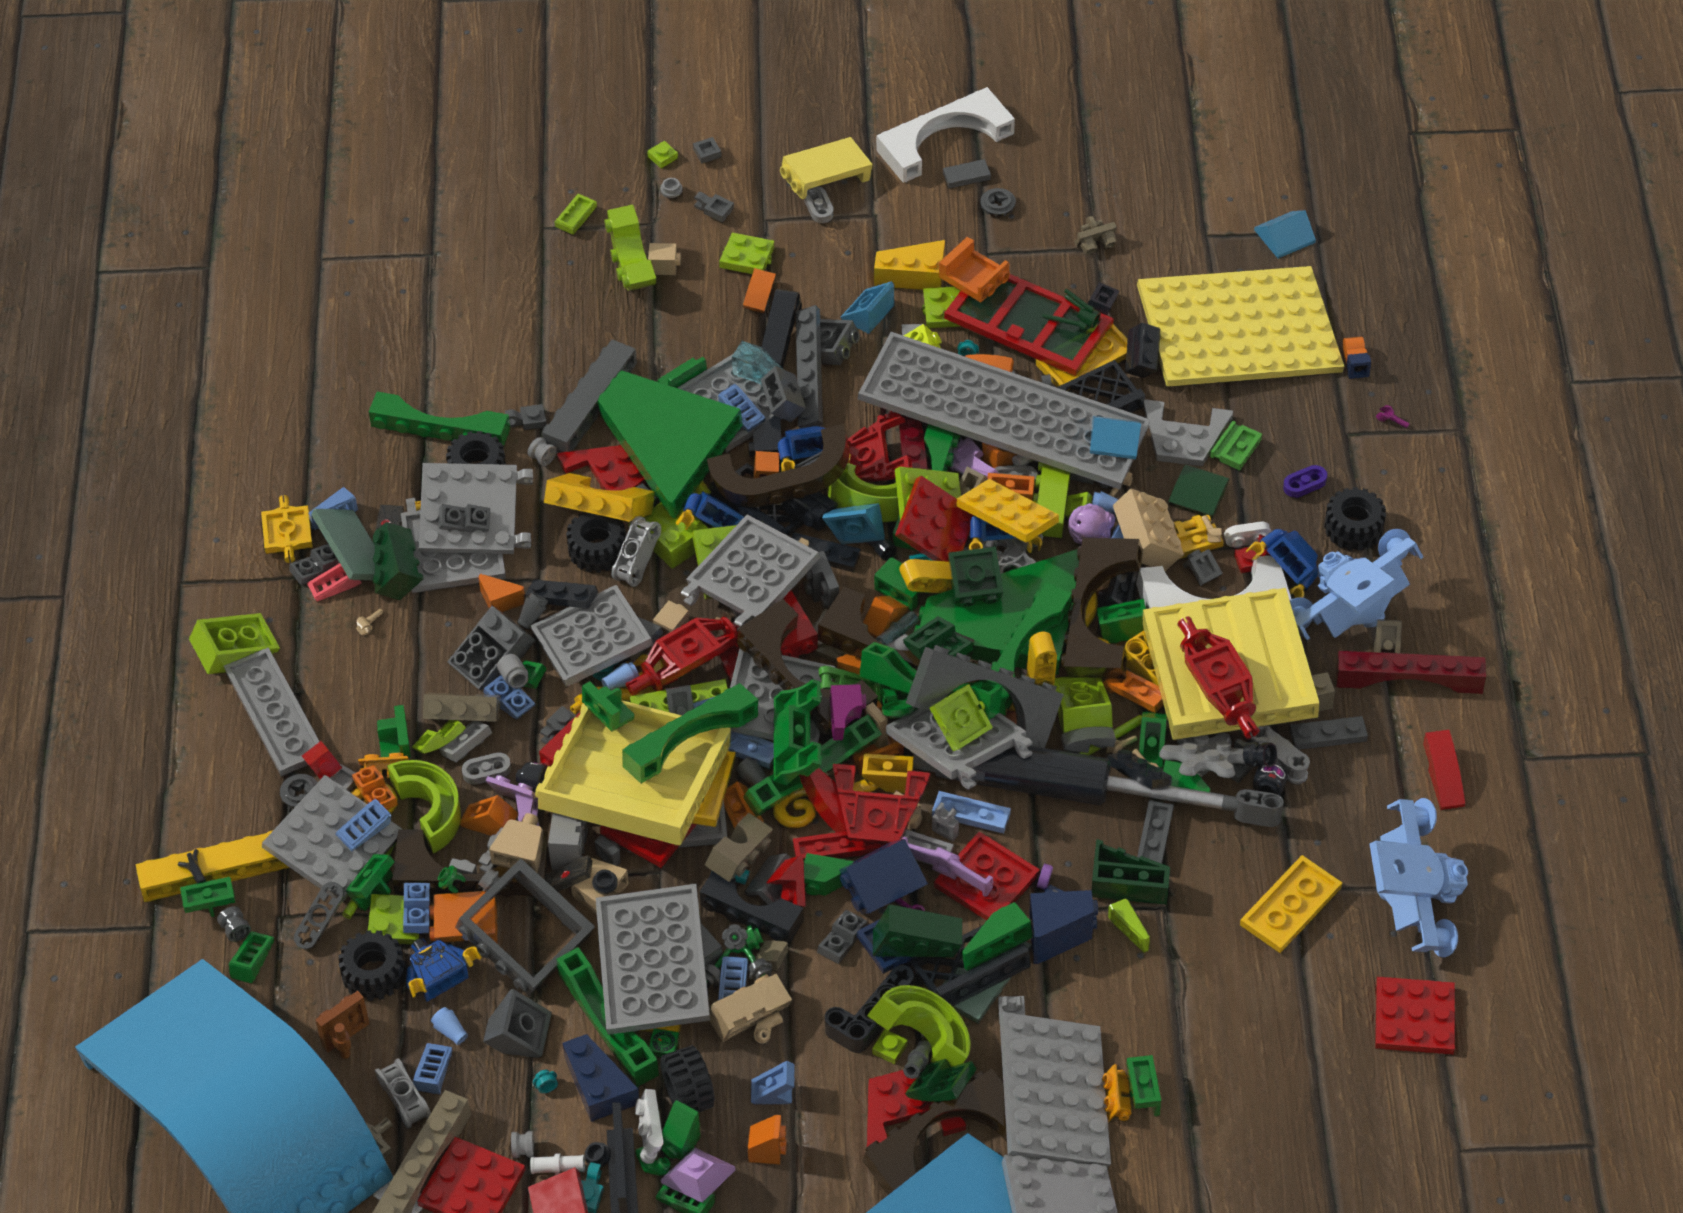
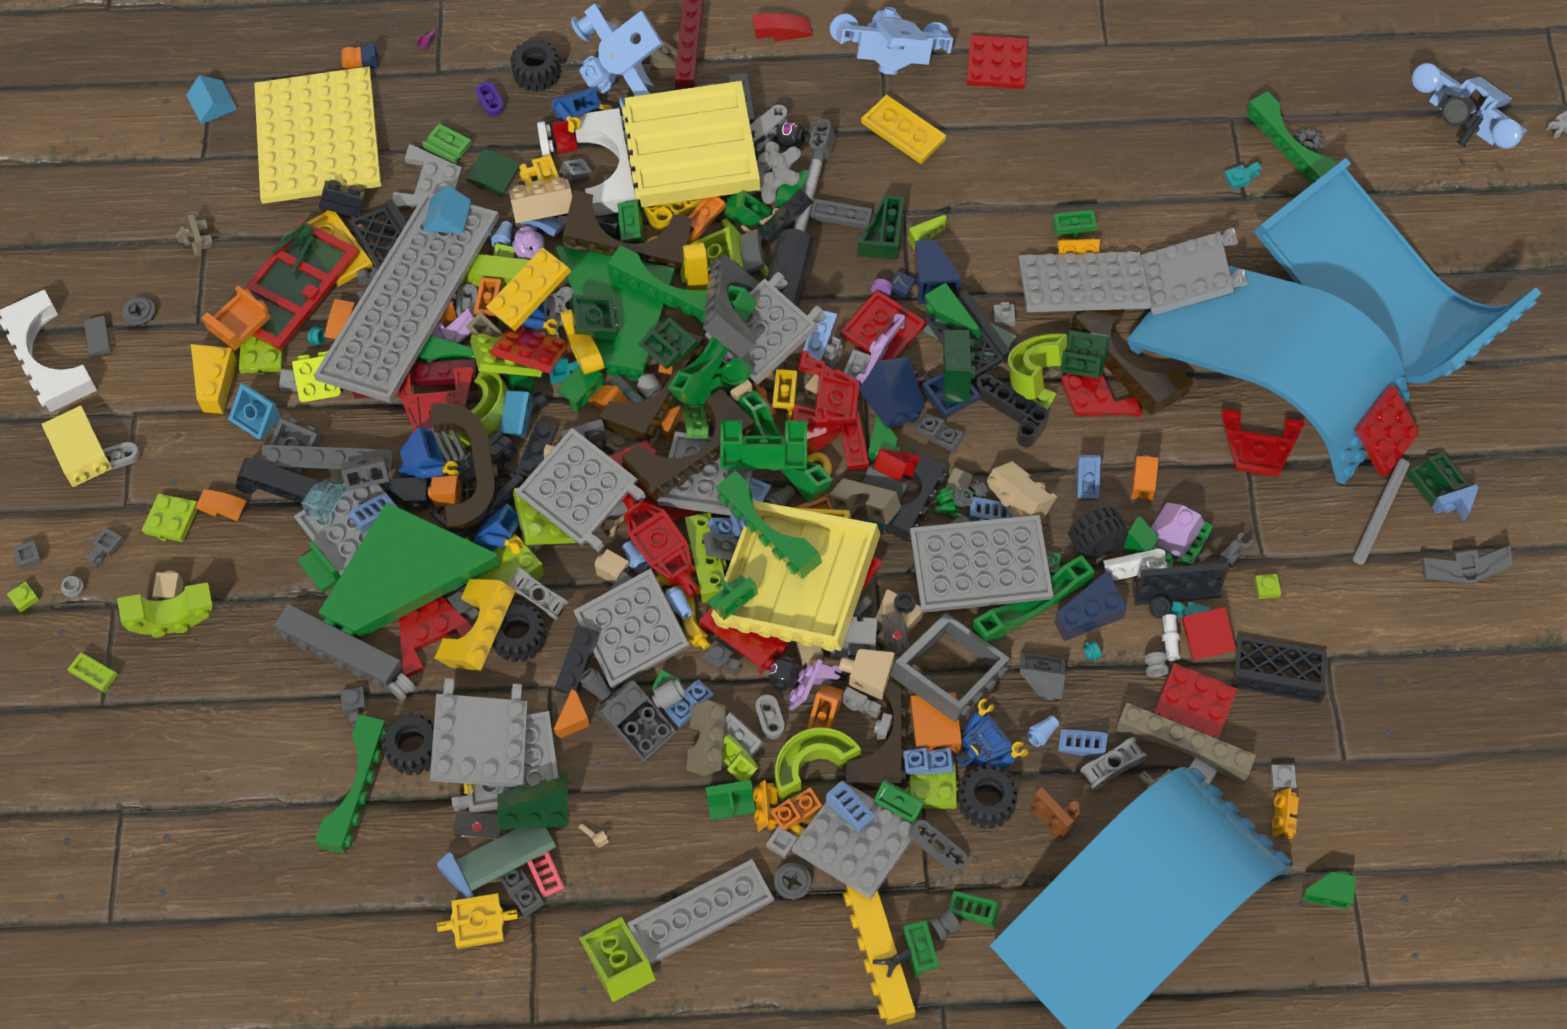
camera: 90 degrees left, 10 degrees up
red brick [302,741,342,780] -> none
green plate [438,865,466,893] -> none
dark grey slope [439,504,490,532] -> none
light grey plate [478,868,500,892] -> none
magenta arch [829,684,866,741] -> none
dark grey pin [903,1040,932,1079] -> none
lime plate [929,684,993,752] -> none
black plate [1088,282,1120,315] -> none
red plate [1177,616,1260,739] -> none
tan hand [1202,515,1222,542] -> none
black wheel [1243,742,1277,767] -> none

